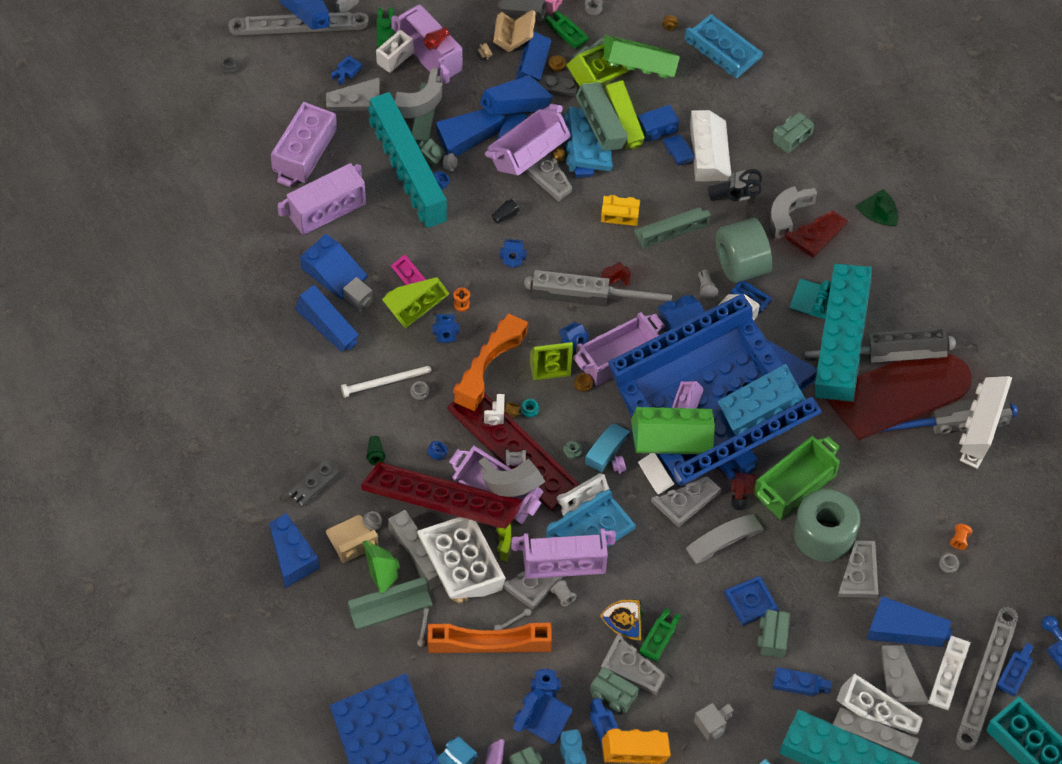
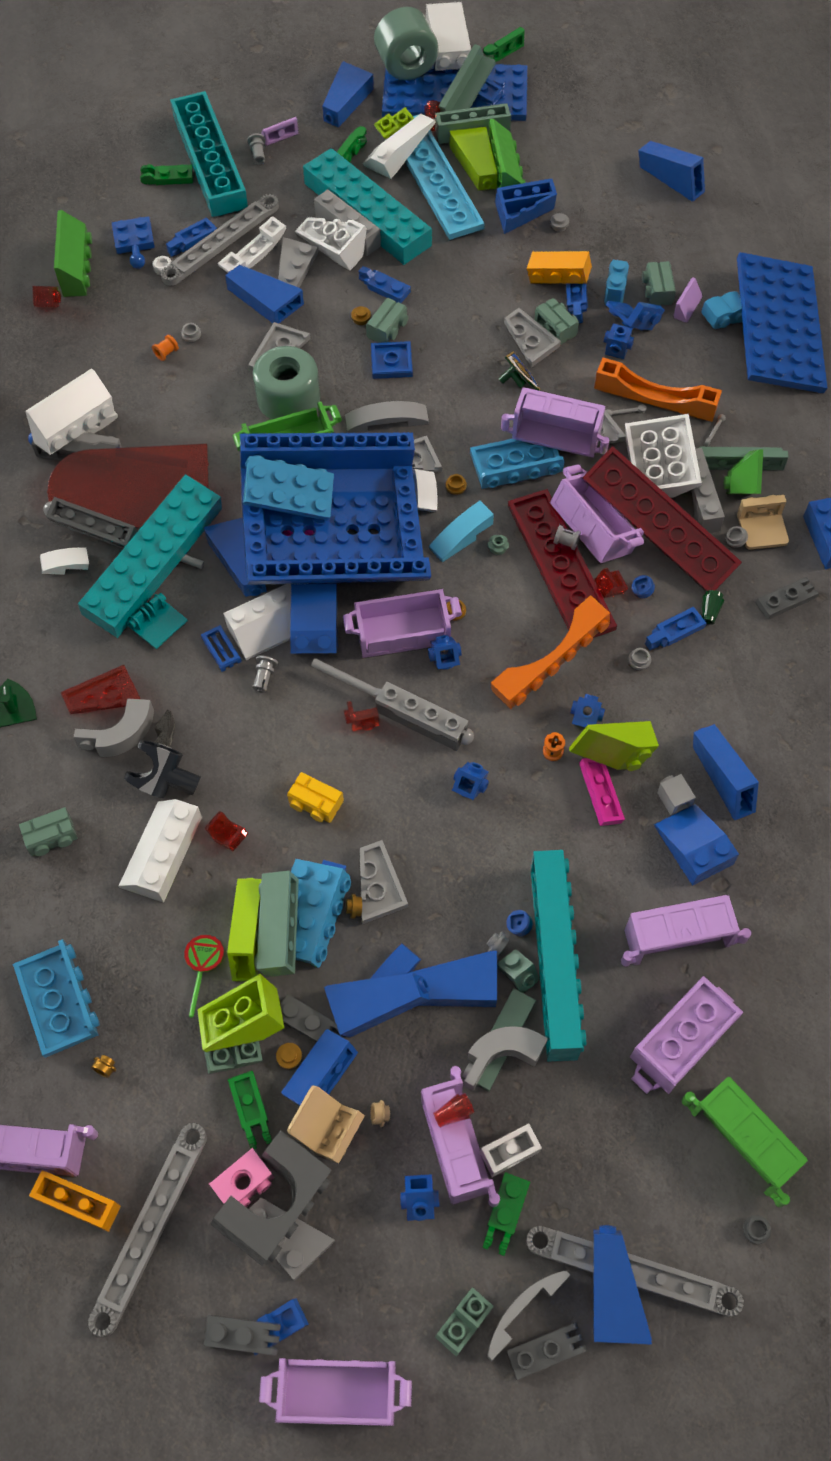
camera: 155 degrees left, 5 degrees up
light grey wing [326,78,380,111] -> none
blue plate [331,55,362,85] -> none
white bar [341,366,432,398] -> none
light grey arch [478,457,545,497] -> none
white bracket [484,394,505,425] -> none
lavender container [485,104,571,175] -> none
black cone [492,199,520,224] -> none
pearl gold plate [504,402,521,418] -> none
teal plate [520,399,540,417] -> none
lime slope [530,342,573,381] -> none
white plate [556,473,609,516] -> none
bright green slope [604,35,680,78] -> none
lavender plate [611,455,626,474] -> none
bright green slope [631,407,715,454] -> none
sand green panel [634,208,711,249] -> none
blue brick [637,105,679,142] -> none
green hinge [639,608,682,662] -> none
blue slope [663,134,695,166] -> none
lavender slope [672,381,703,408] -> none
light grey brick [694,703,734,741] -> none
sand green piece [715,217,772,283] -> none
none -> white slope [40,548,89,575]
none -> white tile [153,256,172,275]
none -> piece [184,935,224,1018]
none -> clear red bracket [205,811,248,851]
none -> pearl gold plate [351,306,371,325]
none -> blue brick [400,1174,439,1221]
none -> pearl gold plate [446,474,467,495]
none -> clear red bracket [594,568,628,598]
none -> blue hinge [645,607,706,650]
none -> bright green container [682,1077,808,1208]

